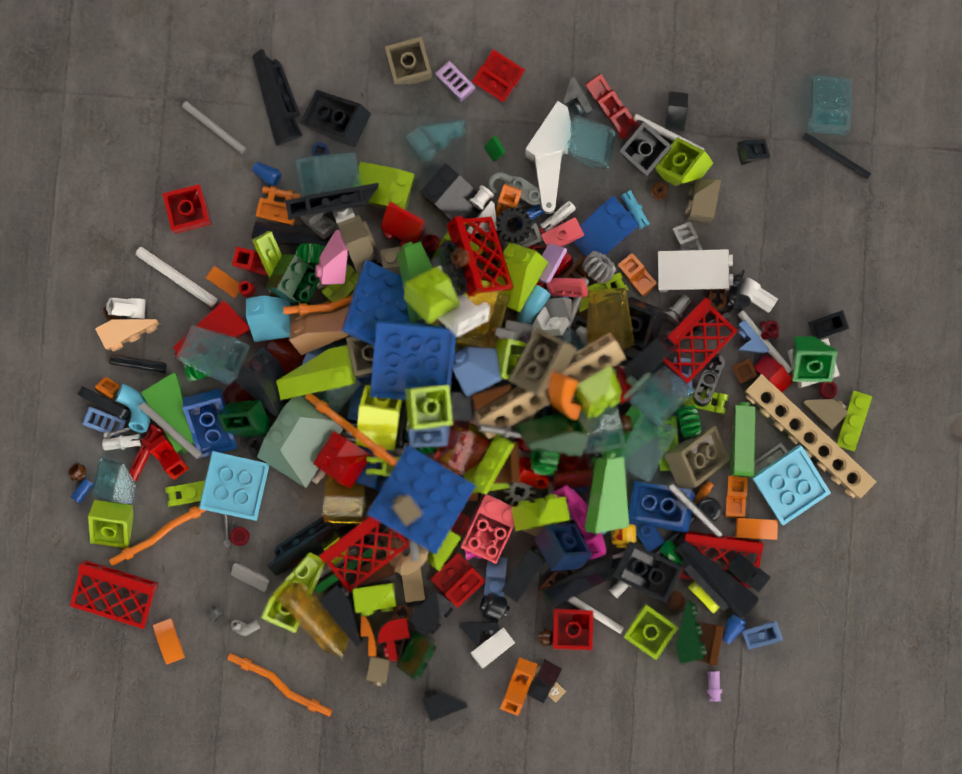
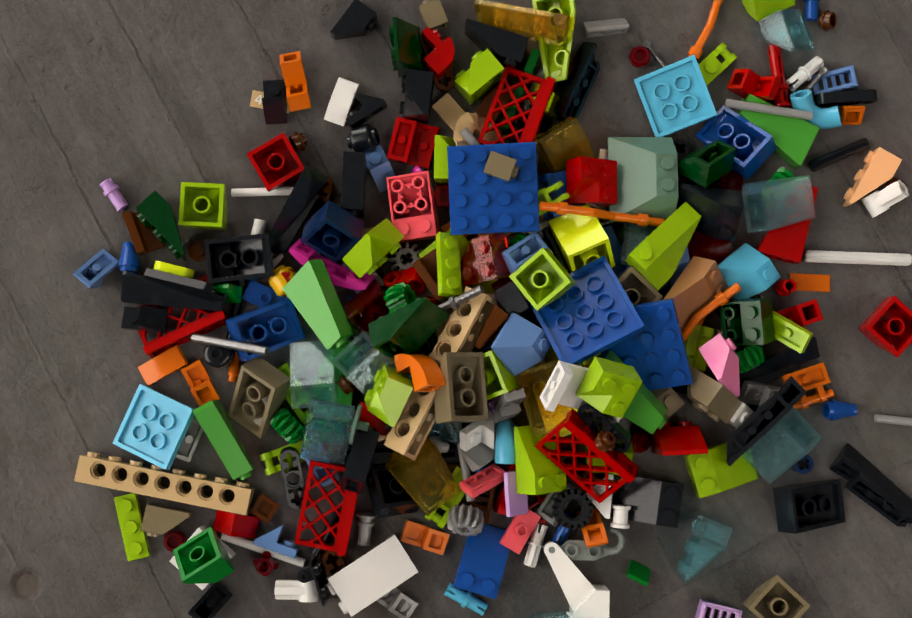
camera: 140 degrees right, 0 degrees up
orange slope [361,615,377,656] -> none

